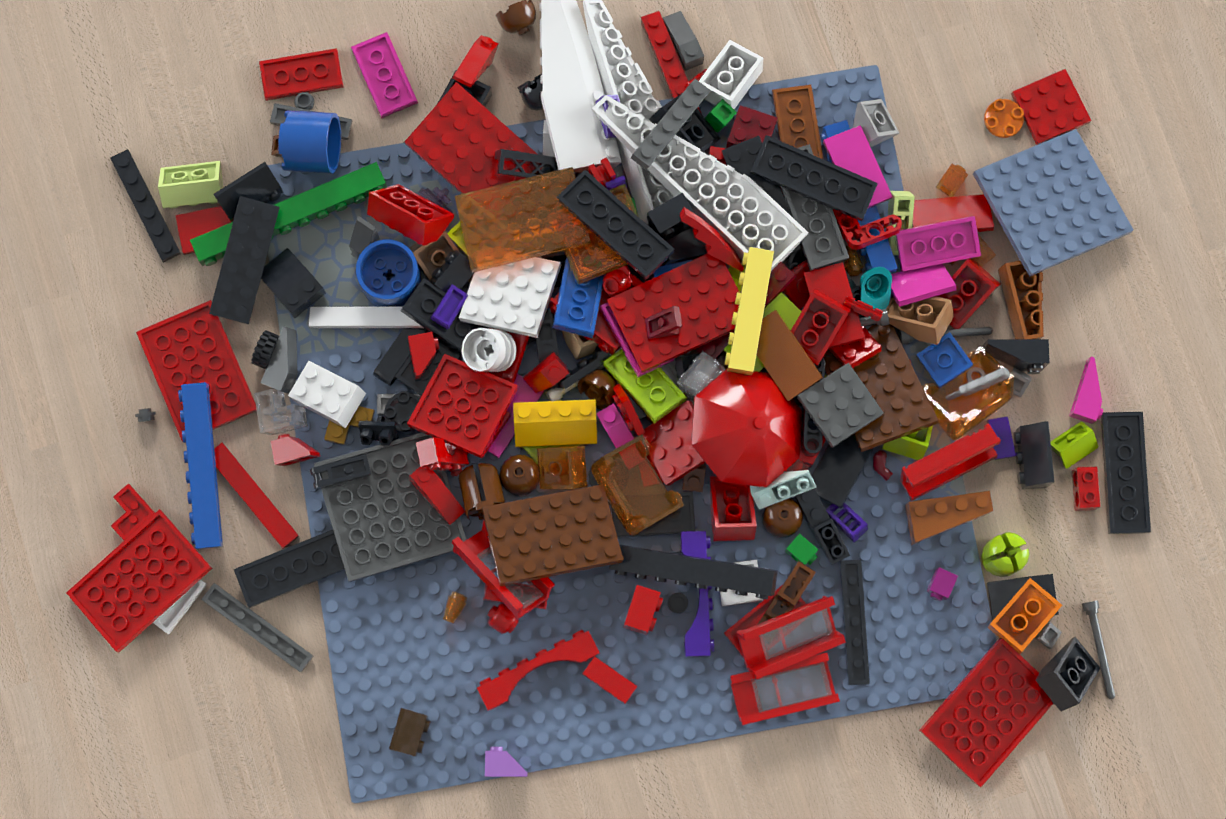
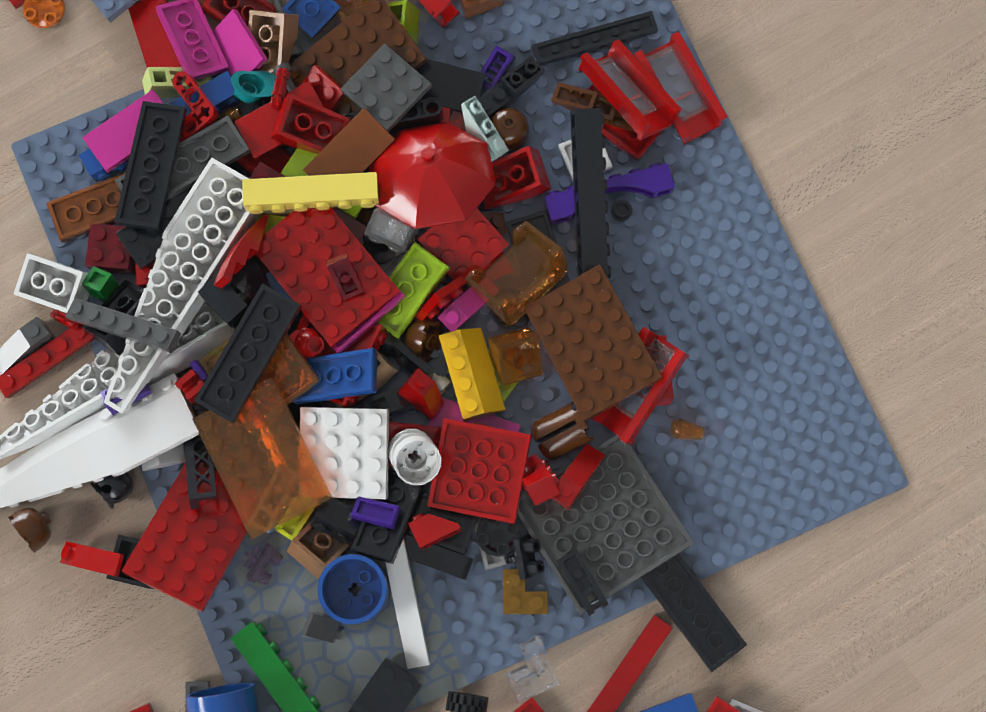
camera: 100 degrees left, 0 degrees up
dark grey plate [201,583,314,673] -> none
dark grey slope [261,326,298,394] -> none
slope [270,434,320,466] -> none
white brick [288,361,366,428] -> none
dark pink tile [351,32,418,118] -> none
red slope [367,184,455,246] -> none
dark brown slope [389,708,431,757] -> none
red arch [477,629,600,711] -> none
medium lavender slope [485,747,528,777] -> none
red head [487,603,519,634] -> none
reddish brown cylinder [499,454,540,496] -> none
red piece [583,656,637,704] -> none
red brick [623,585,663,635] -> none
green brick [785,533,819,565] -> none
light grey slope [853,99,899,147] -> none
dark red arm [873,450,893,481] -> none
clear orange brick [936,163,968,197] -> none

